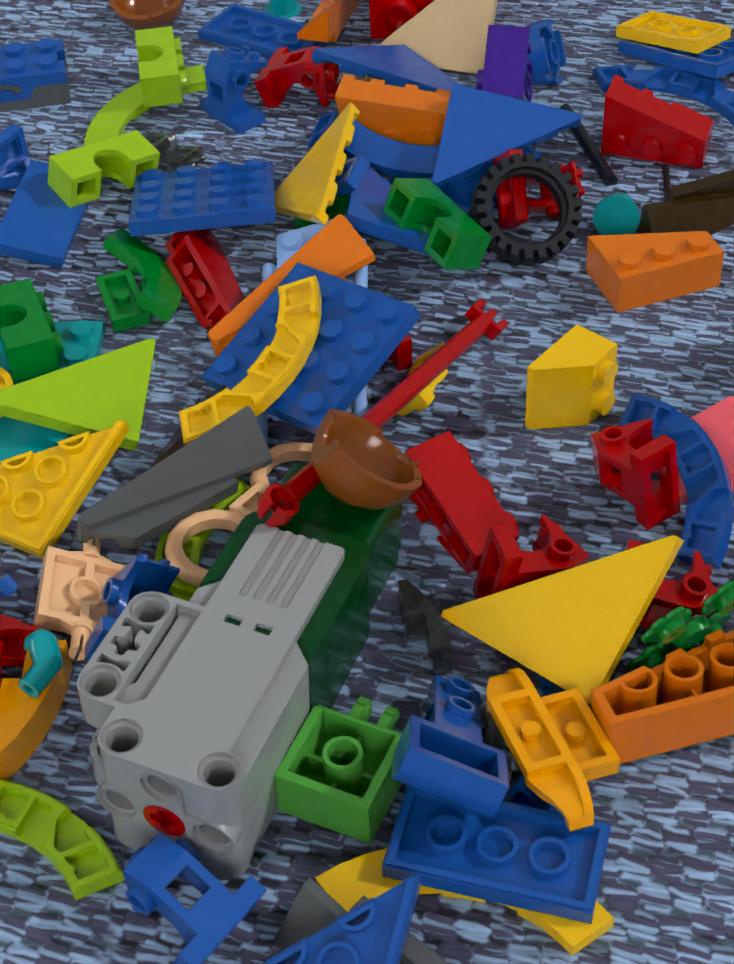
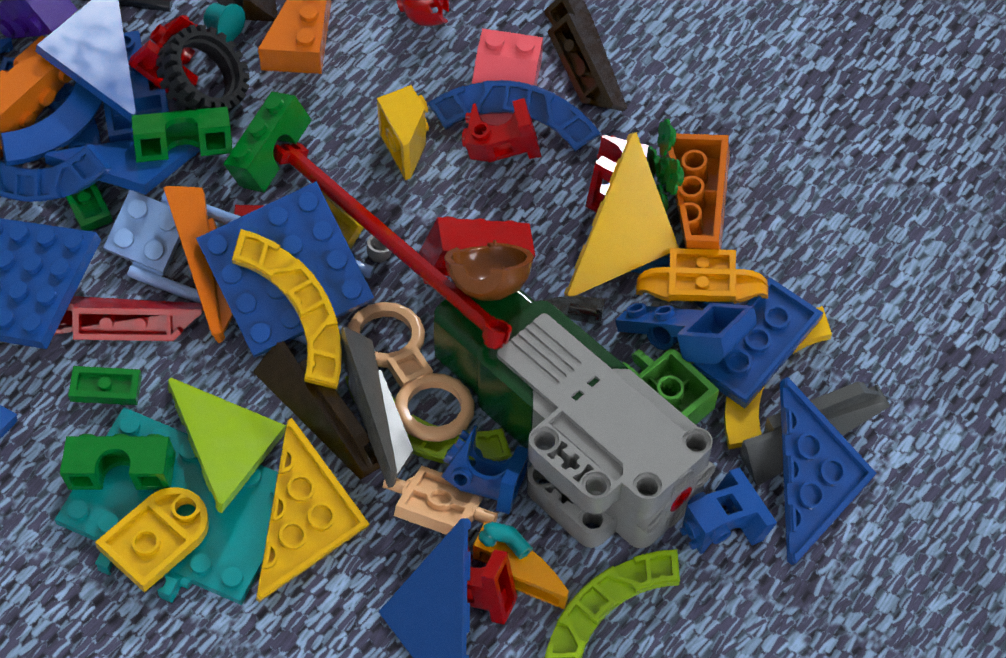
camera: 70 degrees left, 15 degrees up
green tile [102,228,182,323] -> none
yellow tile [275,103,360,225] -> none
red tile [473,515,590,599] -> none
none -> green arch [223,91,312,193]
none -> light grey hinge [366,235,392,263]

